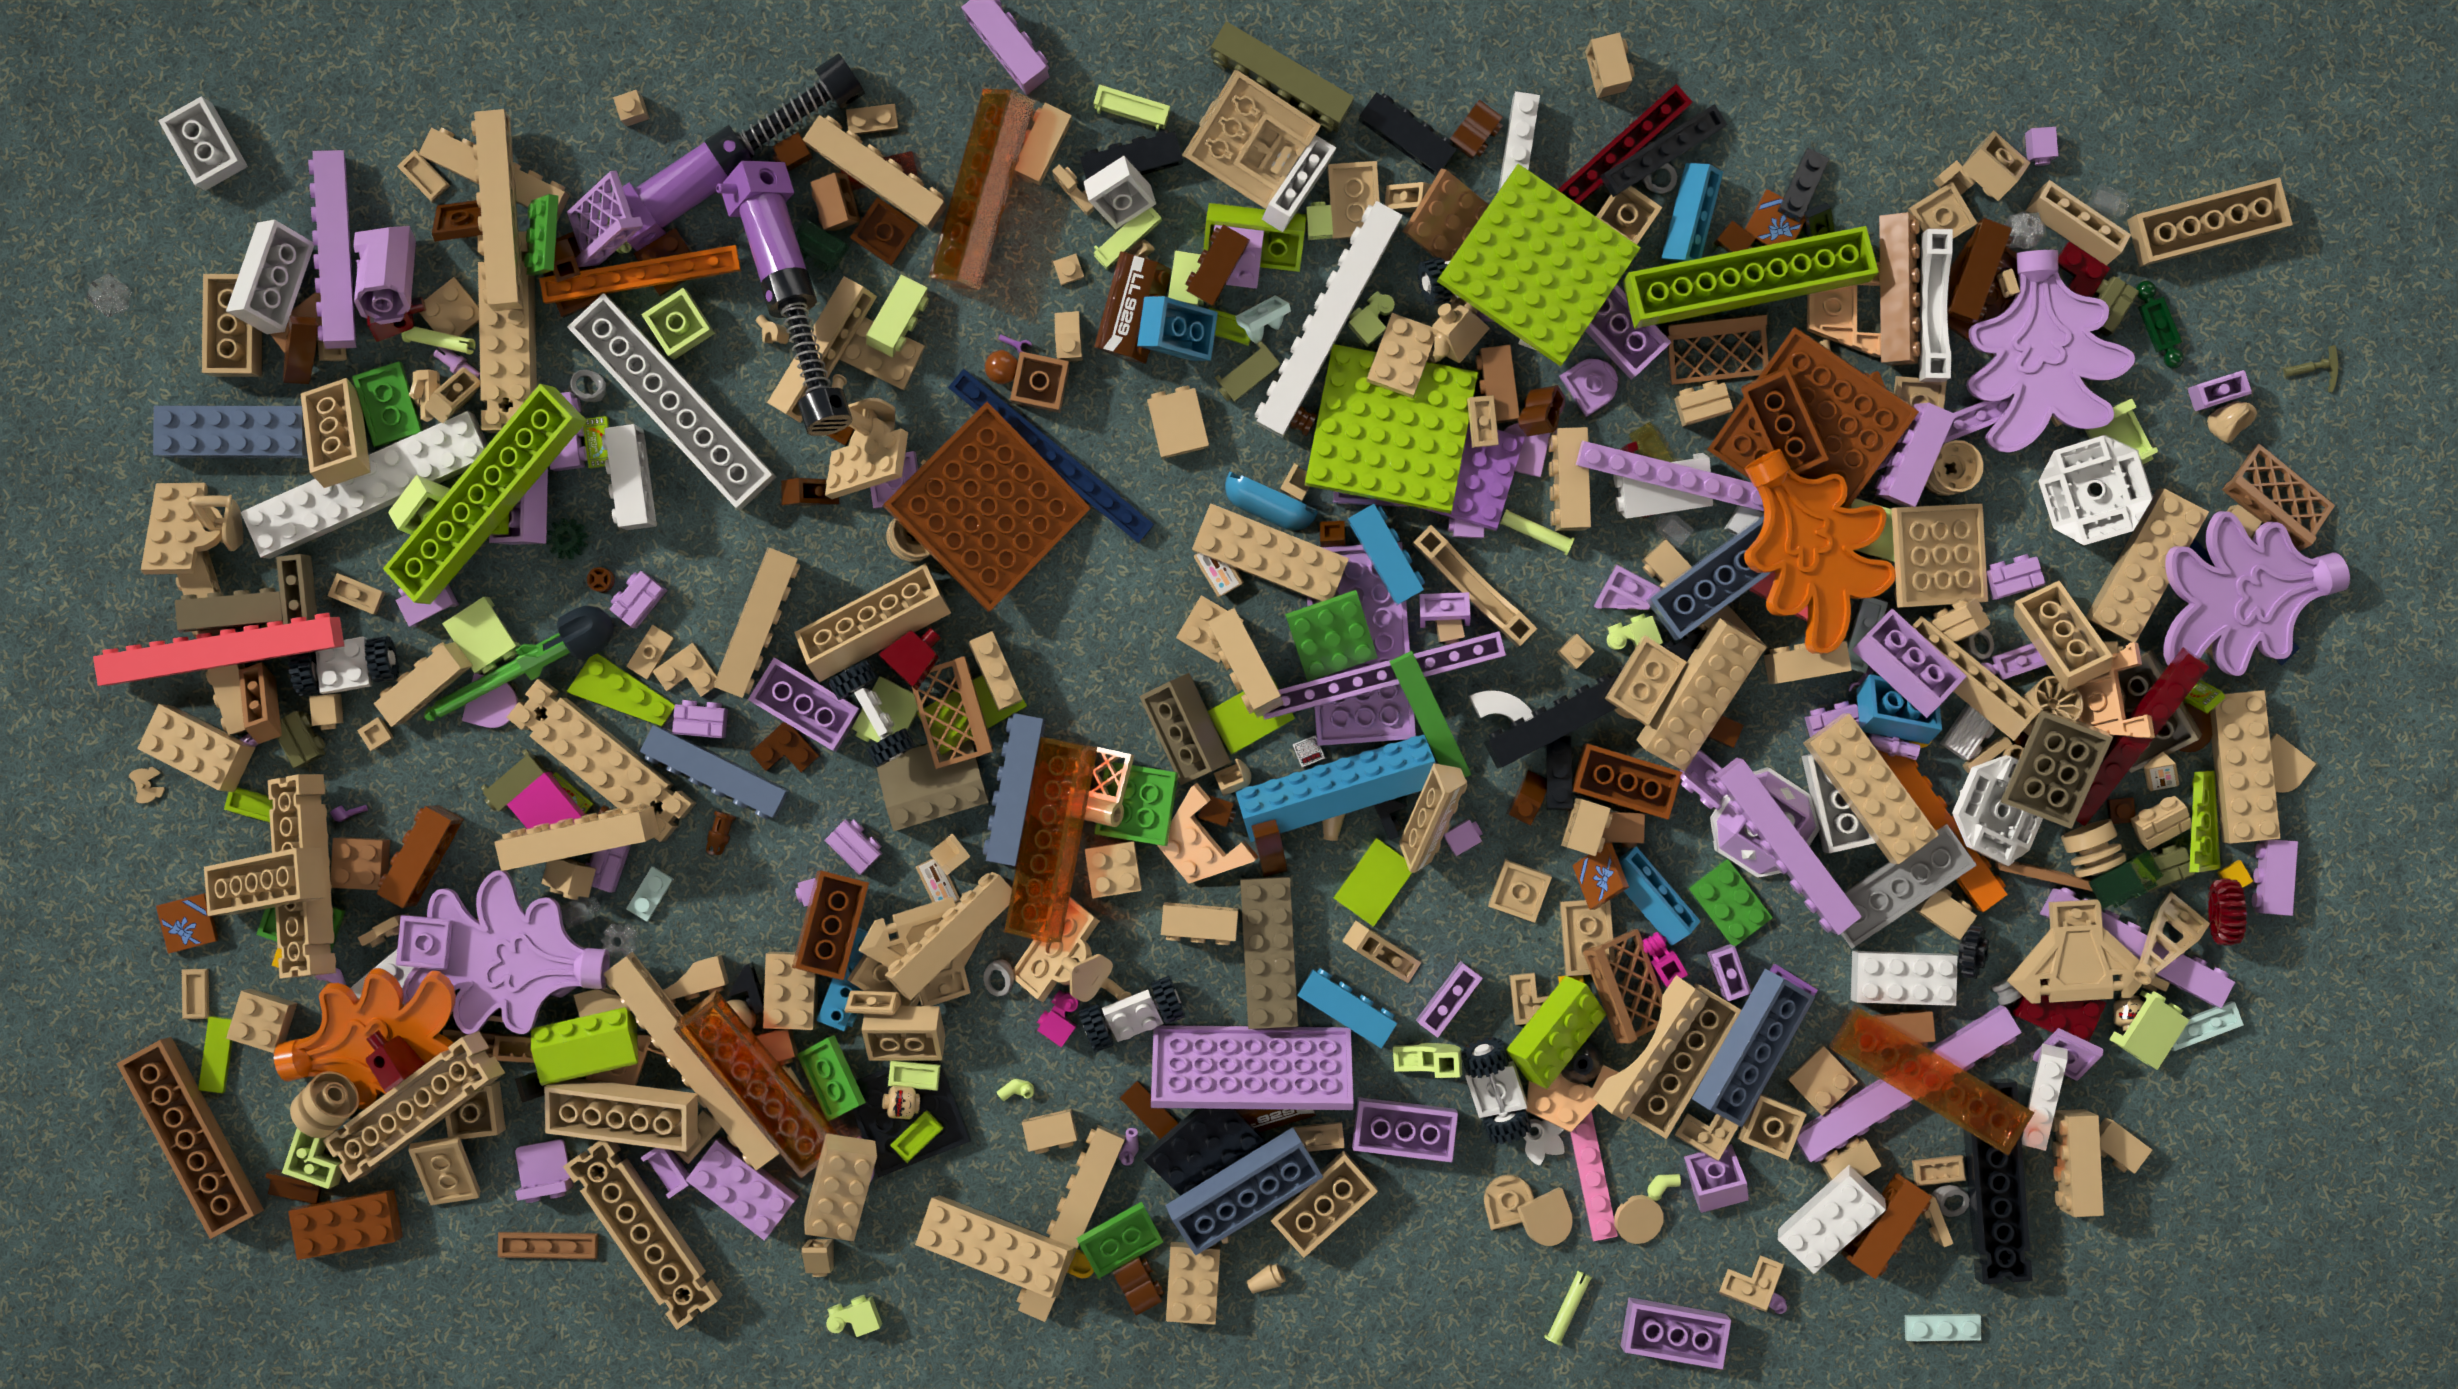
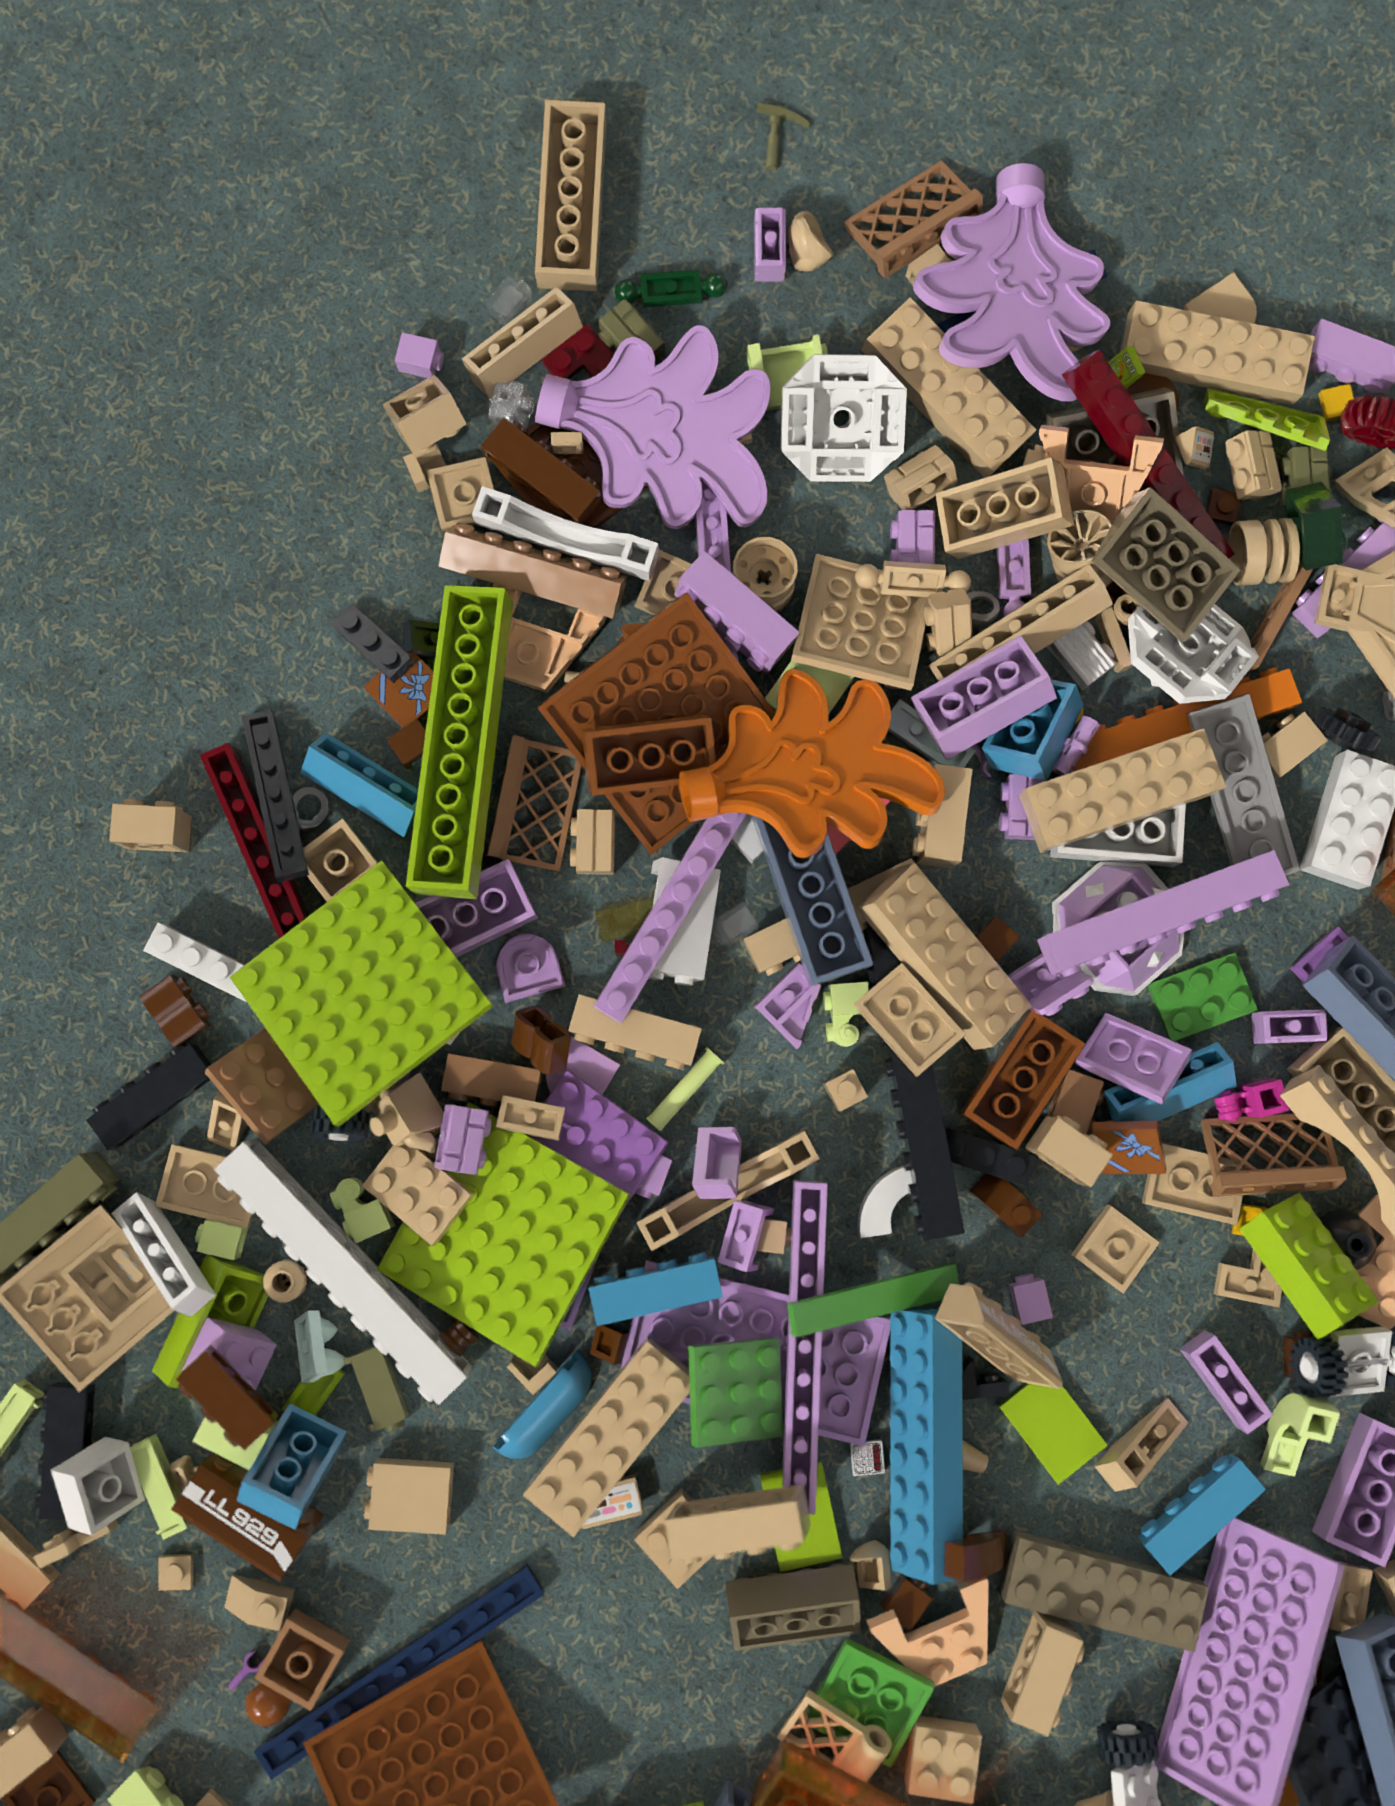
camera: 70 degrees left, 5 degrees down
none -> tan head [263,1259,308,1302]
none -> lavender brick [434,1104,491,1175]
none -> lavender panel [692,1127,742,1199]
none -> tan plate [855,561,971,597]
none -> tan brick [884,445,958,510]
none -> lavender plate [1076,1013,1192,1104]

